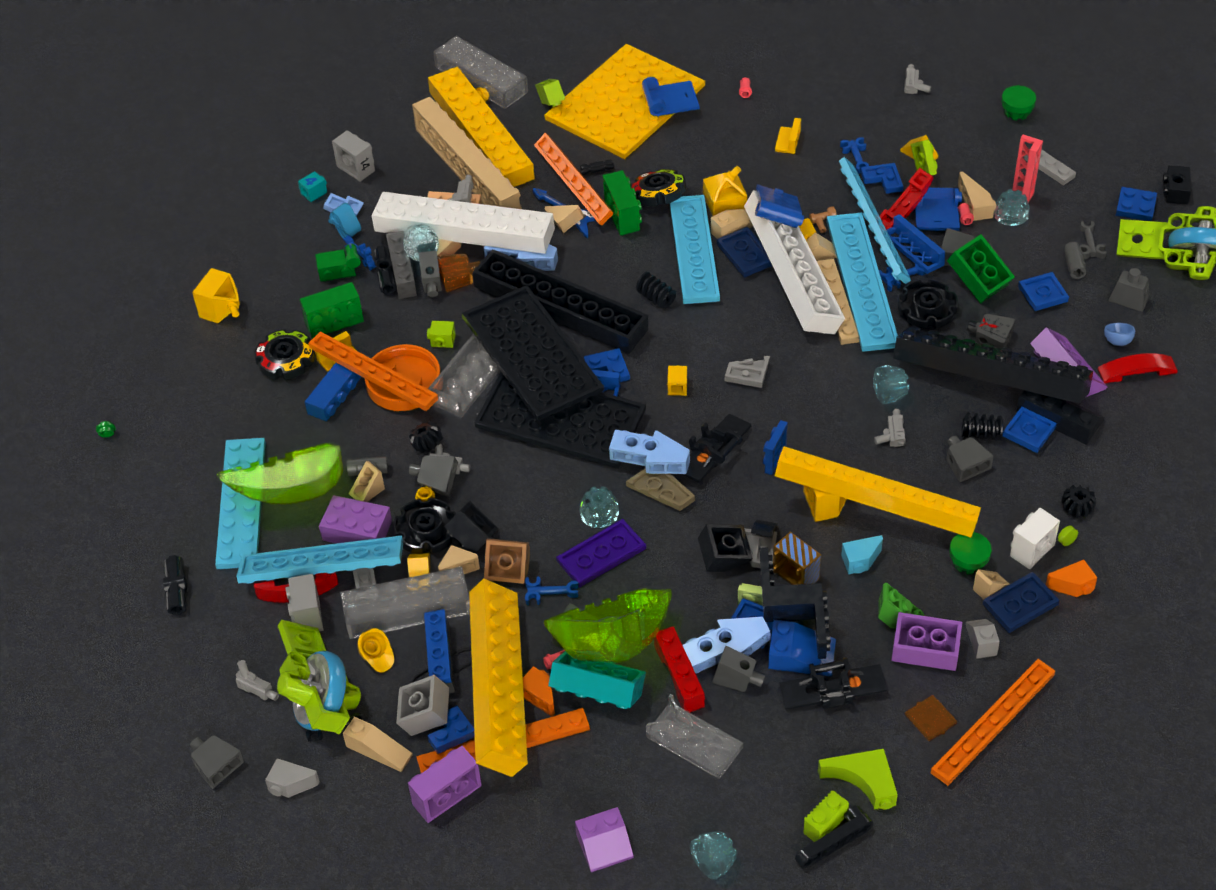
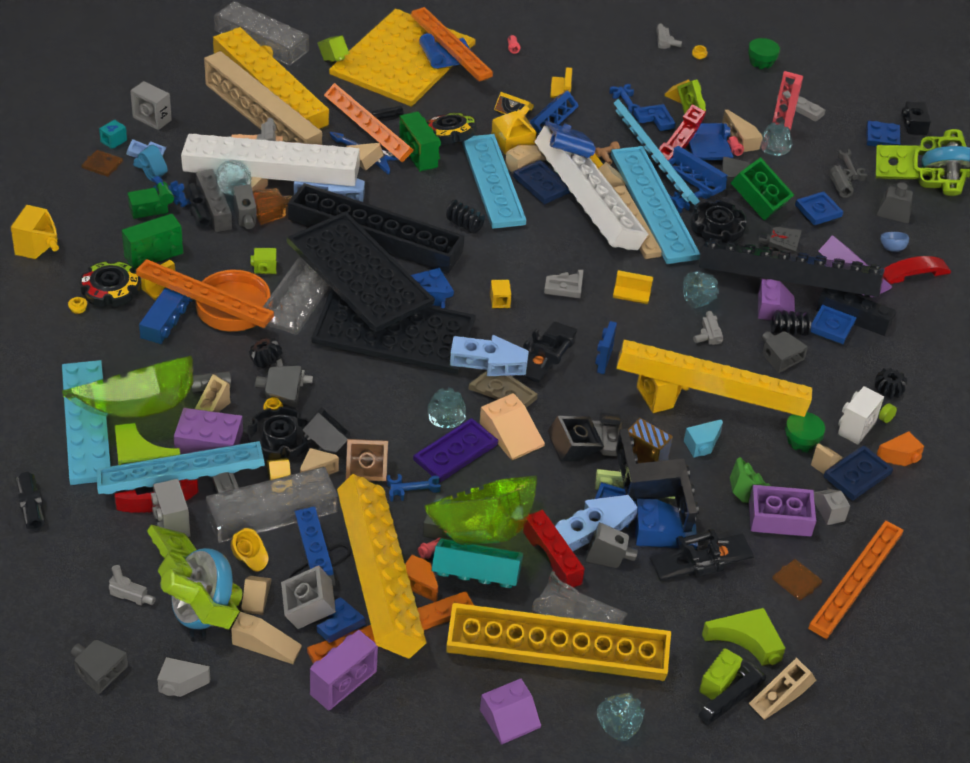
camera: 15 degrees left, 5 degrees down
none -> yellow plate [68,297,87,314]
none -> clear orange piece [82,150,123,177]
none -> lime arch [115,423,180,465]
none -> tan slope [241,576,271,615]
none -> orange plate [411,7,493,82]
none -> yellow brick [447,603,671,681]
none -> light nougat slope [480,393,545,461]
none -> panel [494,92,534,116]
none -> blue fence [530,90,579,134]
none -> yellow panel [613,270,653,304]
none -> yellow plate [692,45,708,59]
none -> tan slope [749,658,816,720]
none -> medium lavender slope [758,279,795,320]

